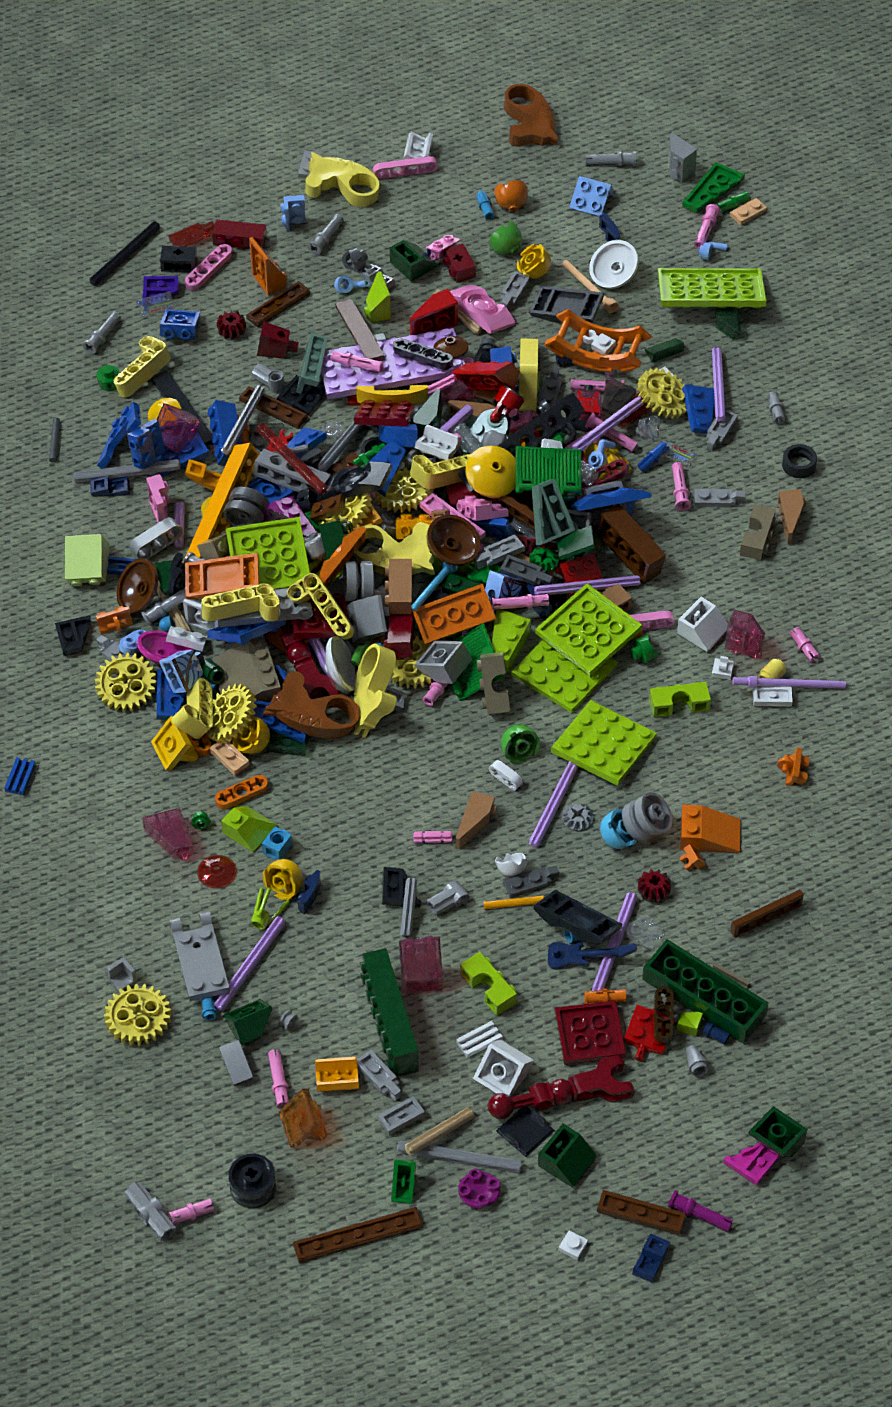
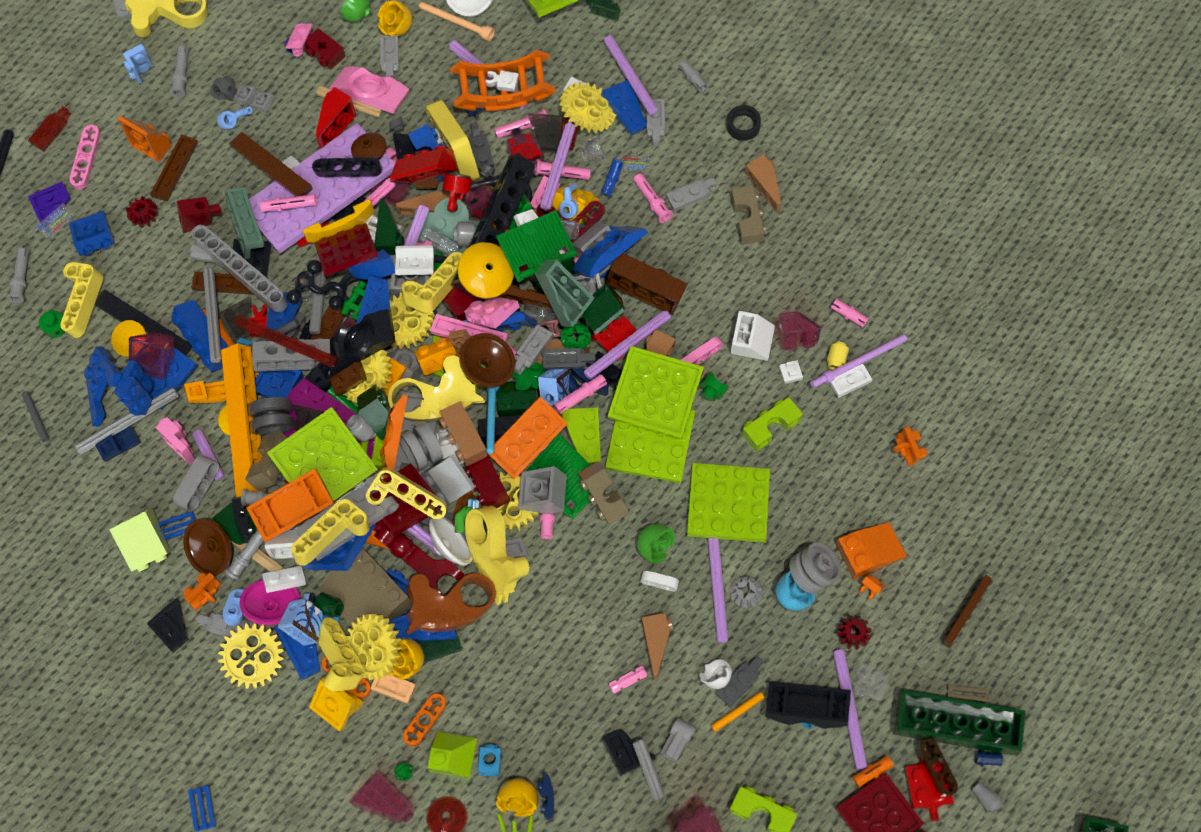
camera: 25 degrees left, 15 degrees up
dark azure hinge [159,616,174,632] -> none
black brick [160,246,197,273] -> none
dark red brick [212,219,267,249] -> none
lime slope [364,271,391,323] -> none
dark green slope [390,240,438,281] -> none
black slope [529,286,605,323] -> none
dark blue piece [548,942,638,970] -> none
dark green slope [644,338,684,362] -> none
lime slope [676,1012,703,1036] -> none
none -> light grey beam [192,225,288,312]
none -> black piece [287,260,345,310]

